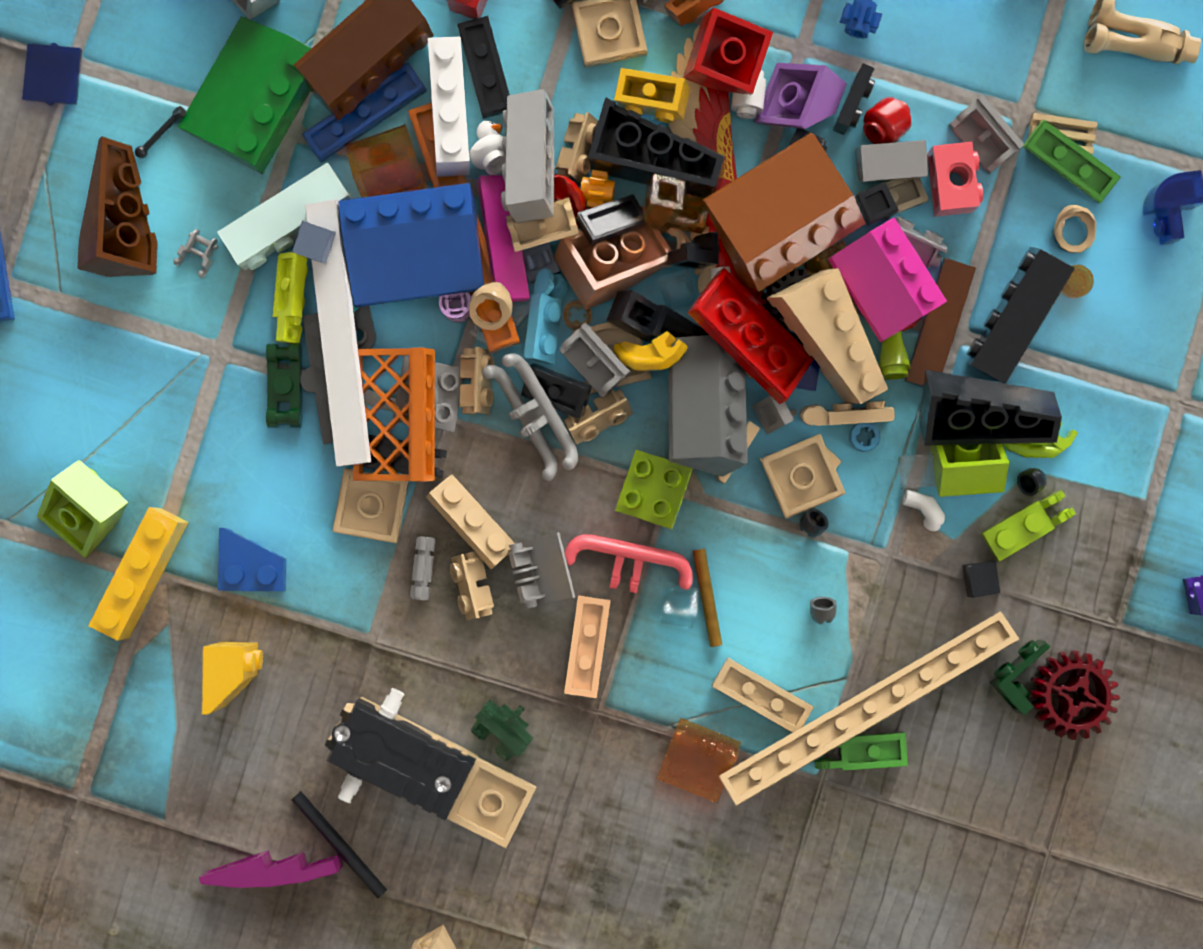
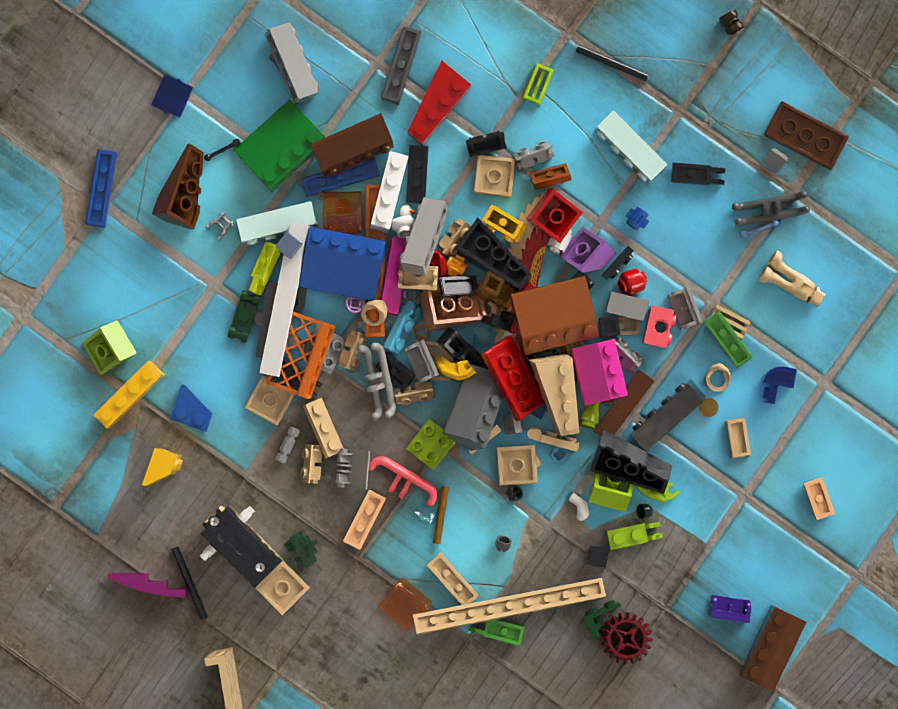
camera: 20 degrees right, 0 degrees up
none -> tan tile [725,418,751,458]

